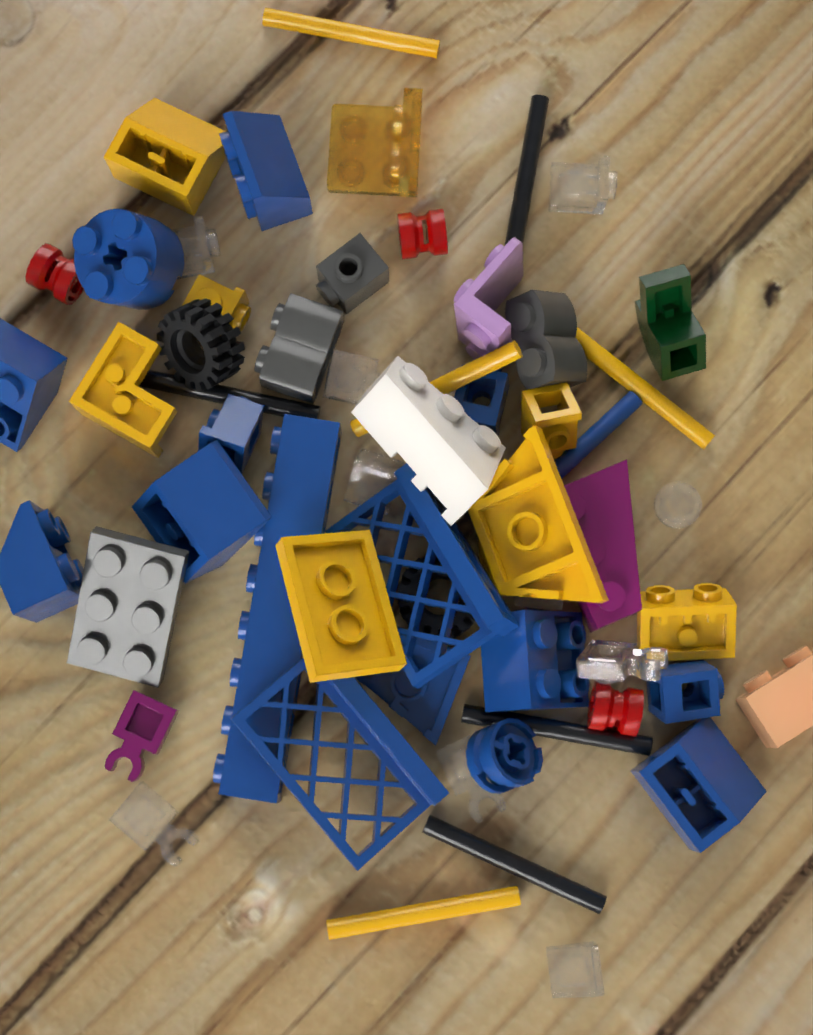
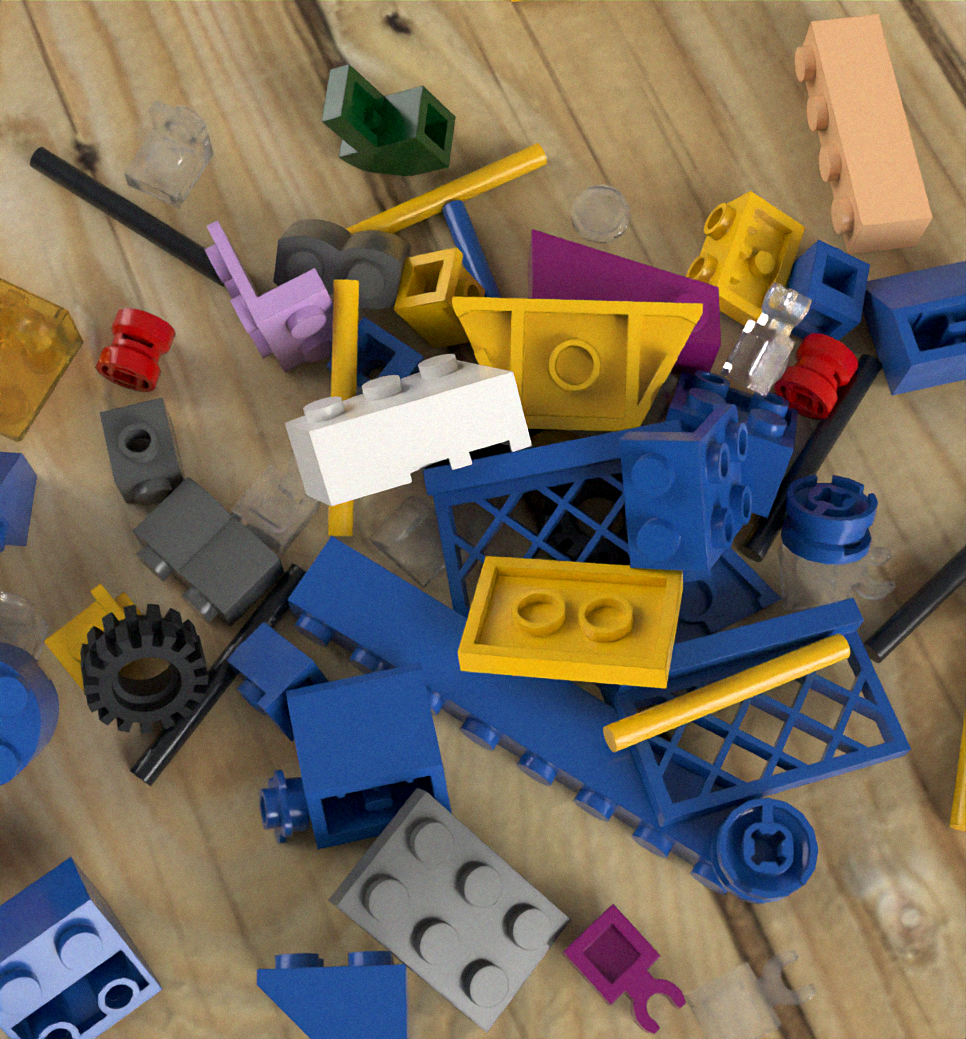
camera: 70 degrees left, 10 degrees down
yellow panel [69,321,178,458] -> none
none -> blue plate [259,769,309,844]
none -> yellow bar [603,633,850,752]
none -> blue bracket [619,404,752,572]
none -> blue wheel [710,798,818,904]

